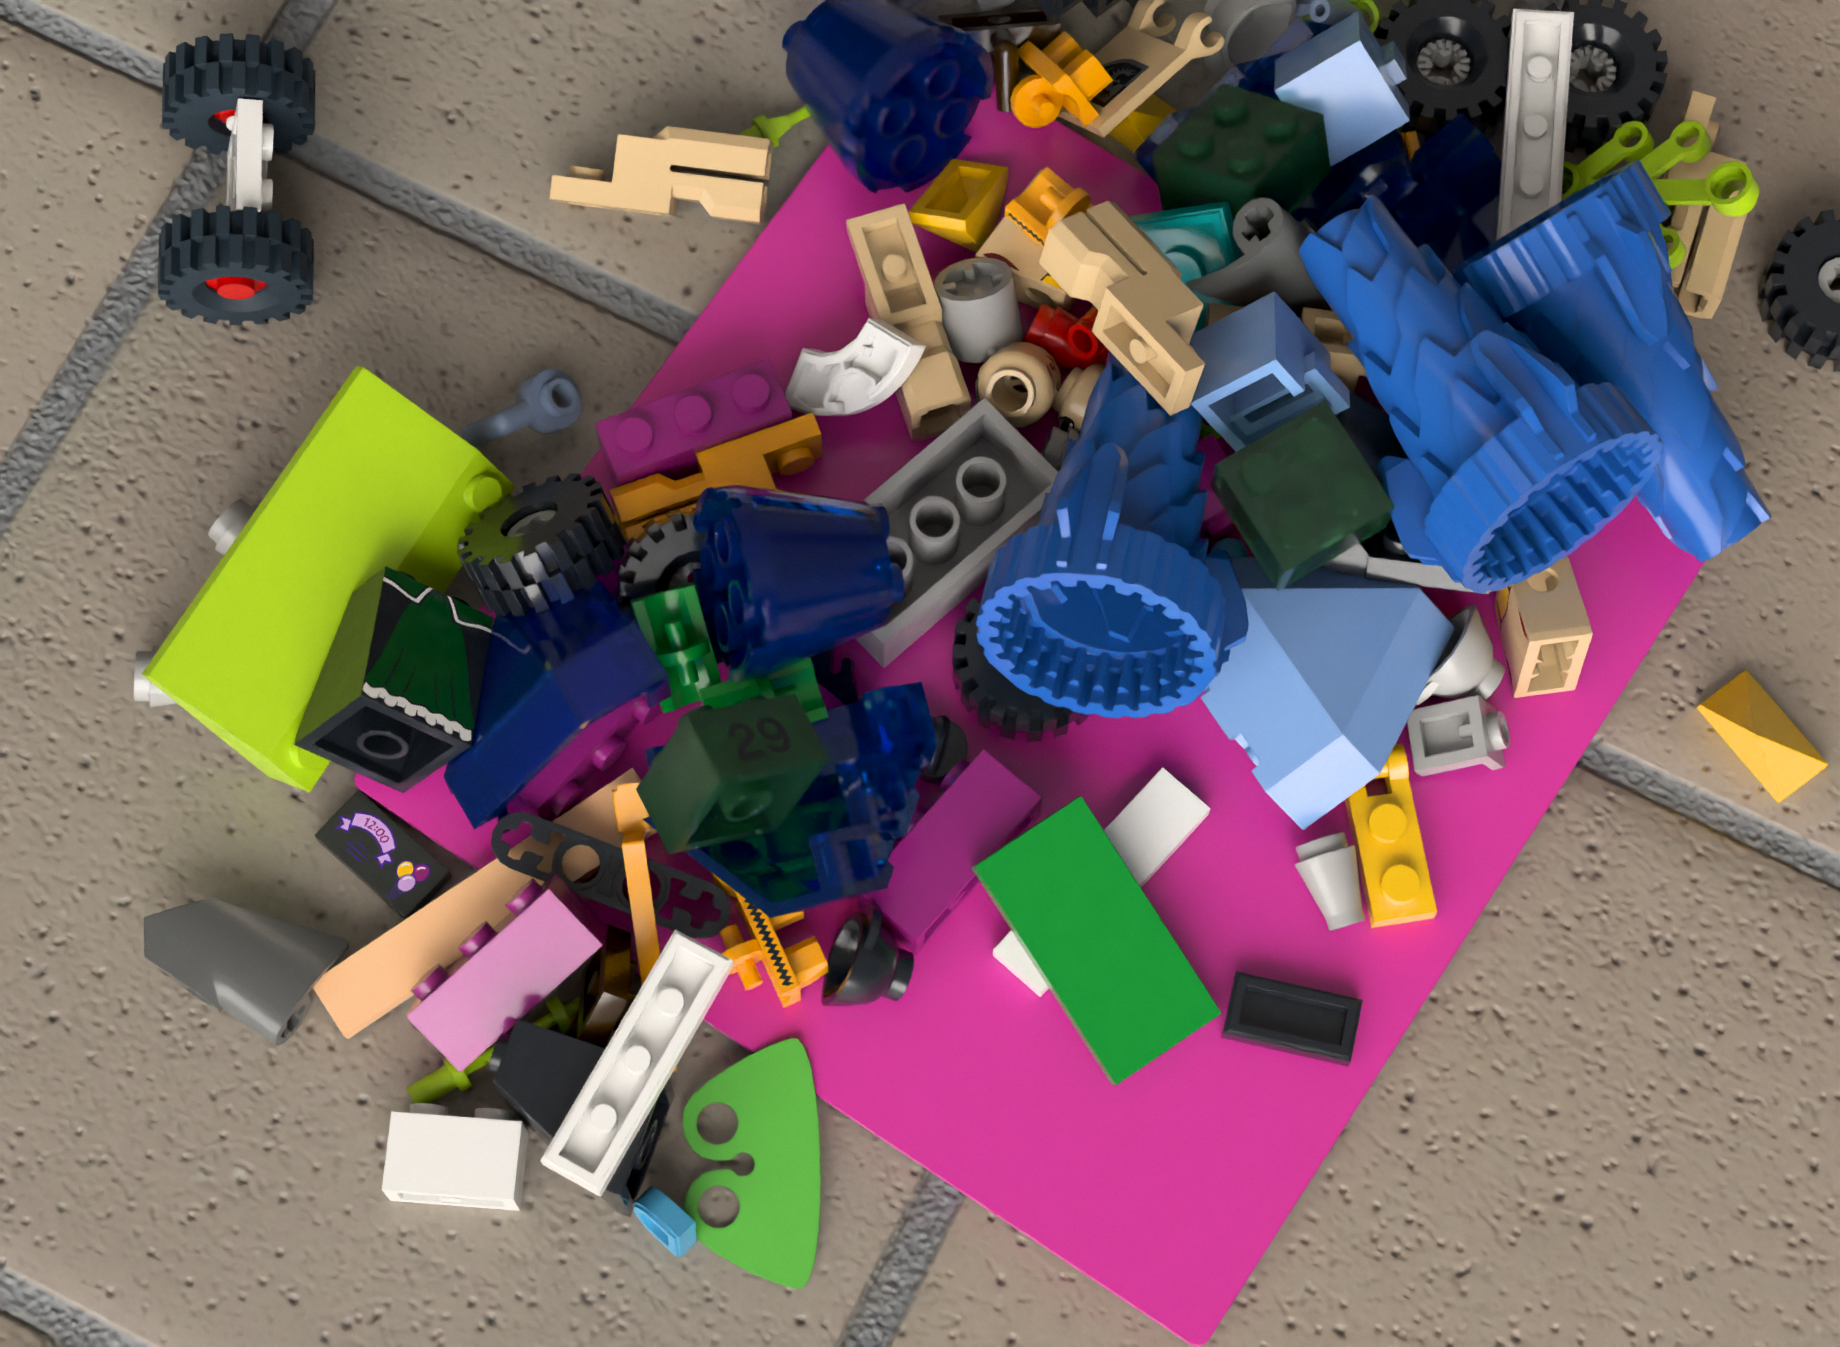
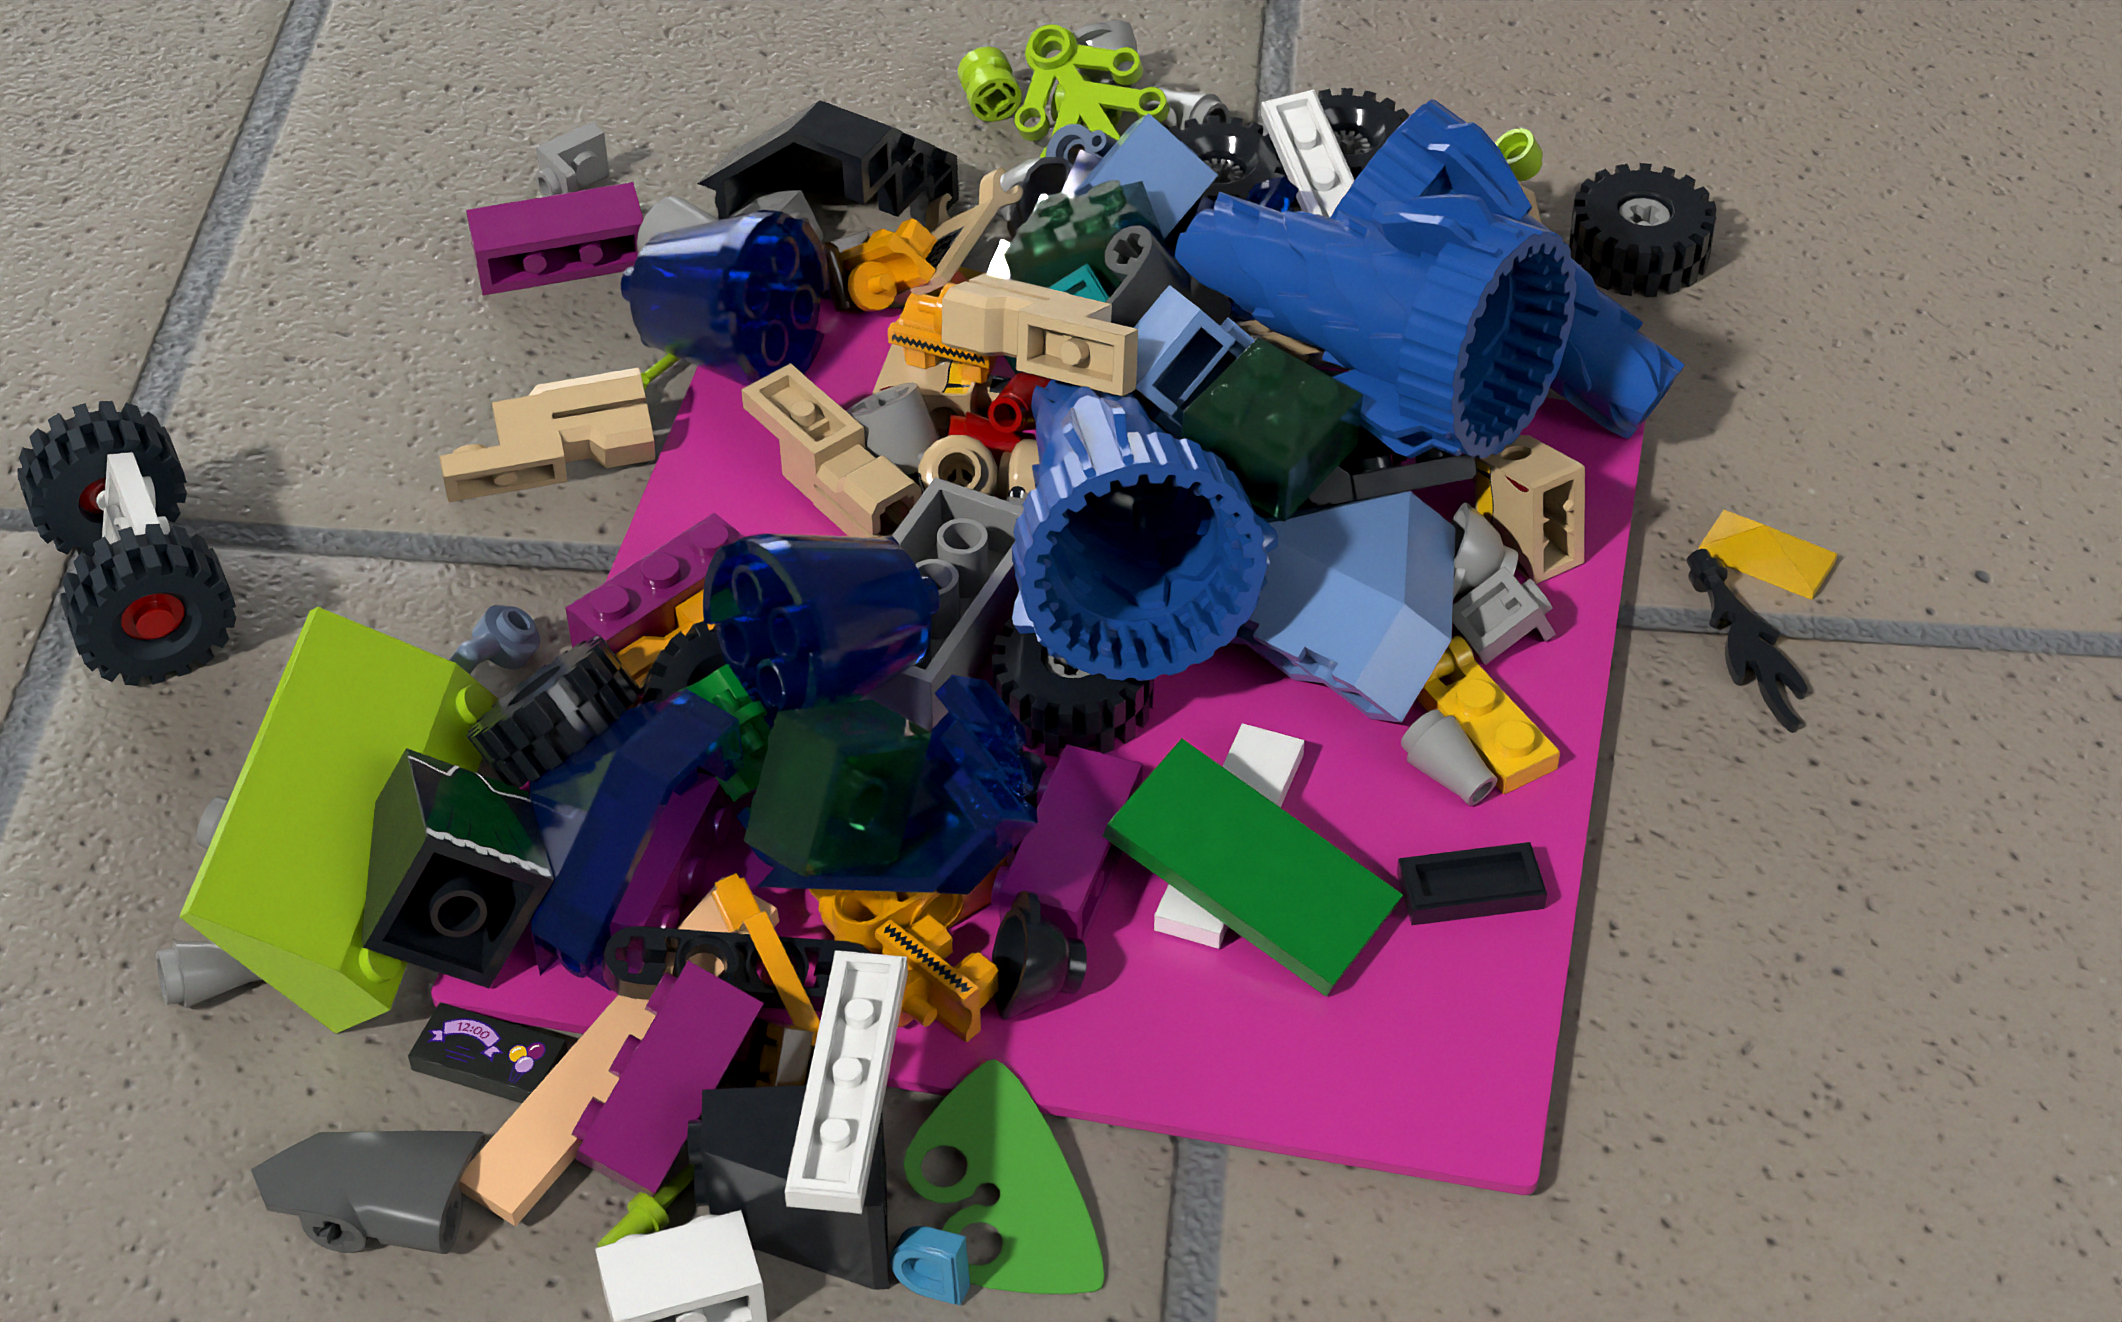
camera: 20 degrees left, 25 degrees down
white tile [785,318,926,416] -> none
yellow slope [908,159,1008,253] -> none
none -> black piece [1687,549,1808,733]

